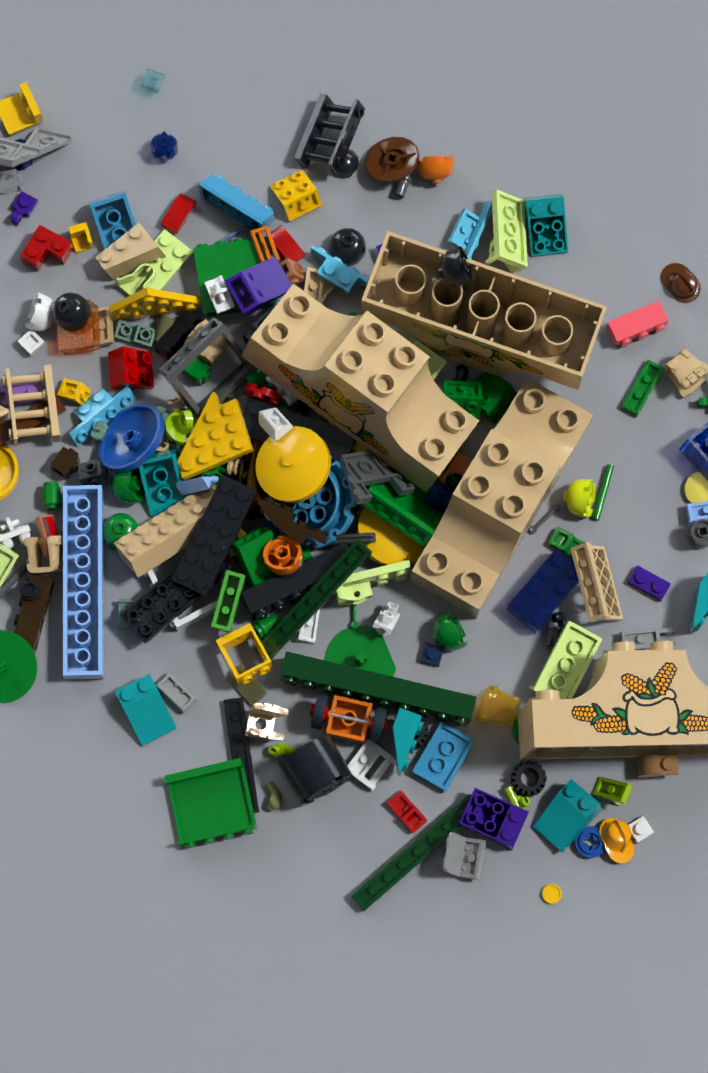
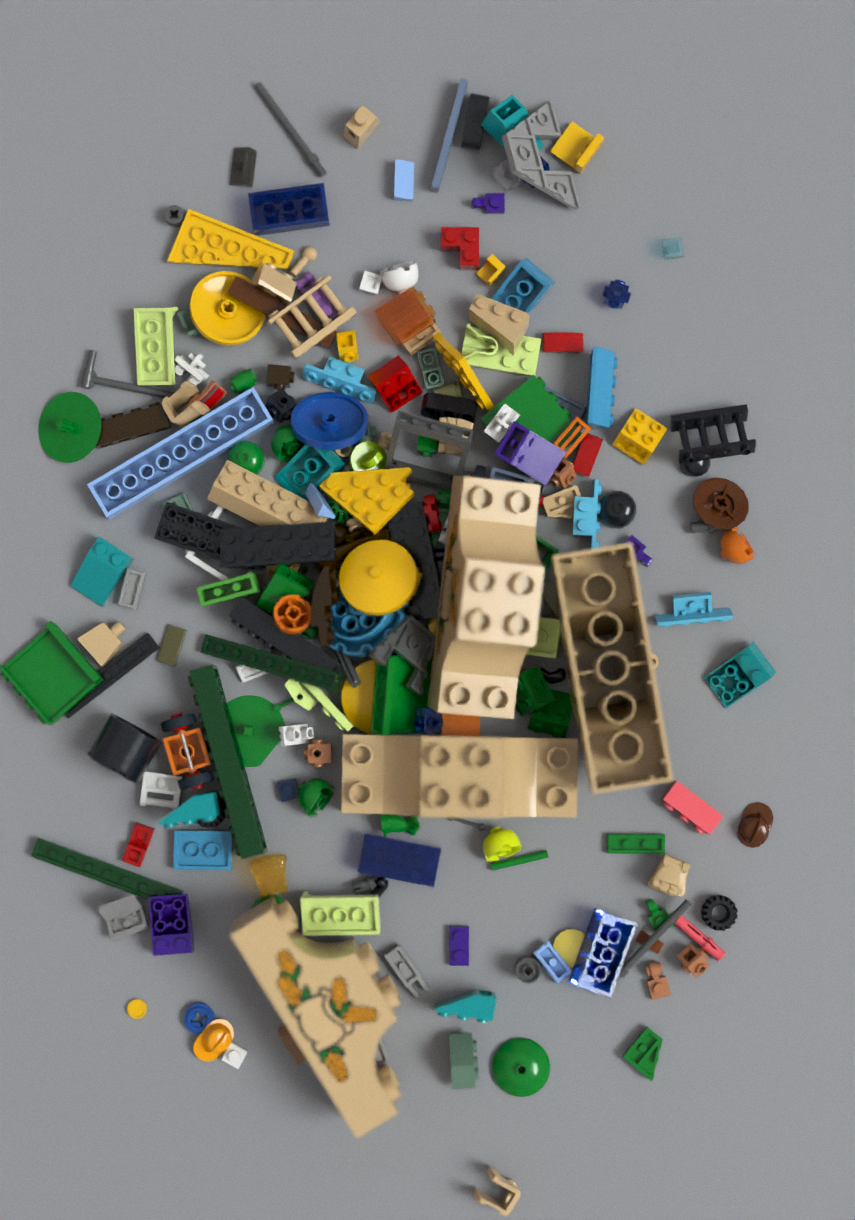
camera: 60 degrees right, 10 degrees up
black plate [20,580,40,600] -> none
black cylinder [52,292,91,332] -> none
sand green piece [91,422,109,442] -> none
yellow window [216,623,273,685] -> none
tan piece [245,703,288,742] -> none
green cone [252,613,281,639] -> none
white slope [259,407,293,441] -> none
olive arm [265,781,282,811] -> none
lime arm [268,743,298,758] -> none
black cylinder [439,246,473,286] -> none
dark green plate [446,472,462,490] -> none
yellowish green plate [485,189,528,274] -> none
lime arm [503,785,530,808] -> none
black tyre [511,760,547,797] -> none
teal slope [533,779,602,853] -> none
green slope [548,527,585,558] -> none
tan fence [570,542,623,622] -> none
lime slope [593,776,633,806] -> none
none -> tan torso [77,621,126,667]
none -> nougat brick [304,740,332,767]
none -> green animal [380,814,420,837]

